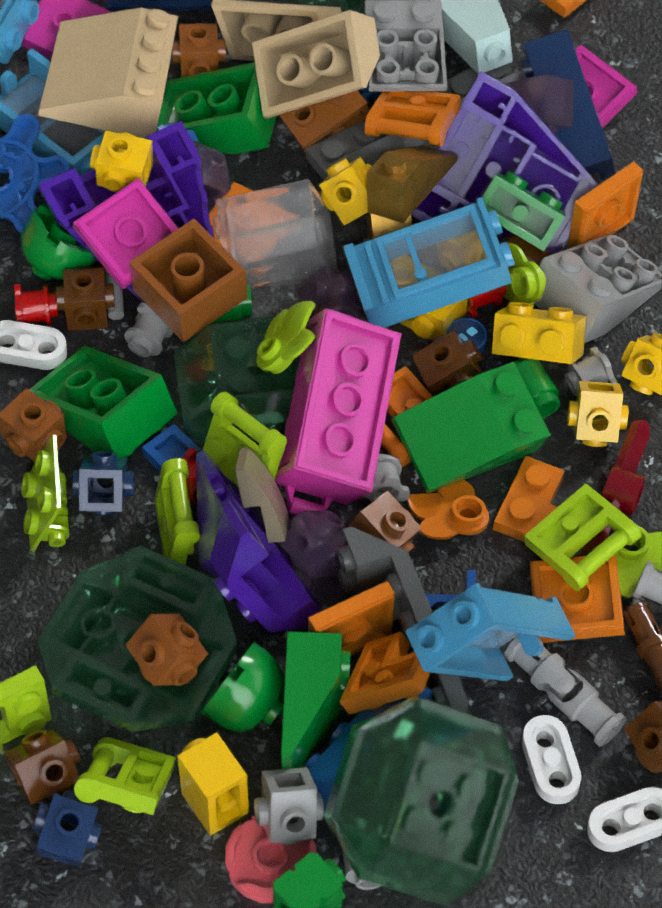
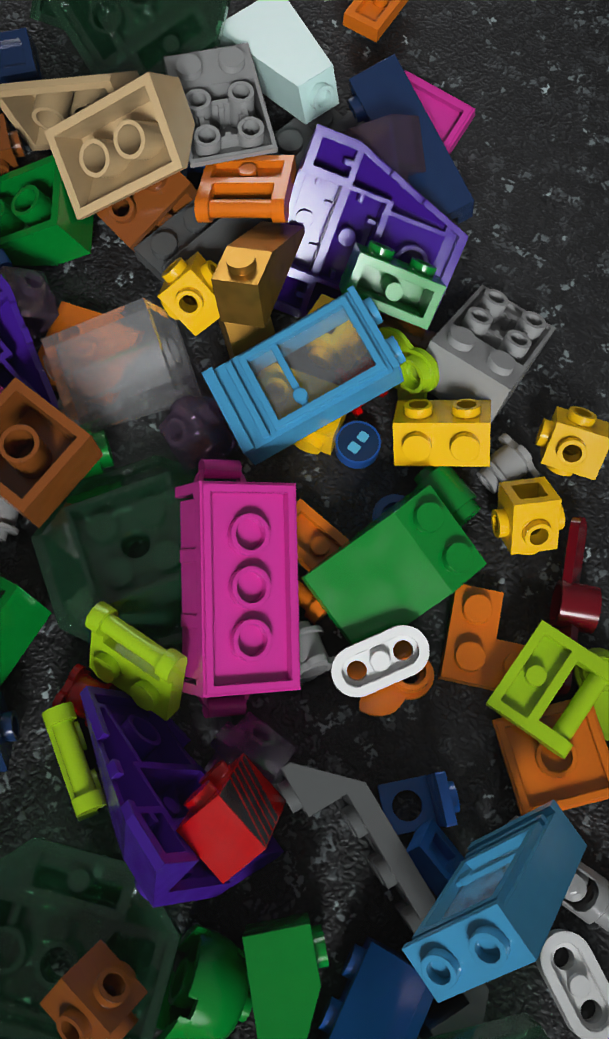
camera: 15 degrees left, 15 degrees up
blue tile [142,424,201,472] -> none
dark tan slope [235,448,289,543] -> none
lime plate [256,301,316,374] -> none
orange plate [308,581,395,656] -> none
orange plate [339,632,431,715] -> none
dark orange brick [347,490,422,553] -> none
reddish brown brick [412,330,483,396] -> none
orange plate [567,162,643,249] -> none
none -> red brick [176,753,286,884]
none -> white plate [331,625,430,697]

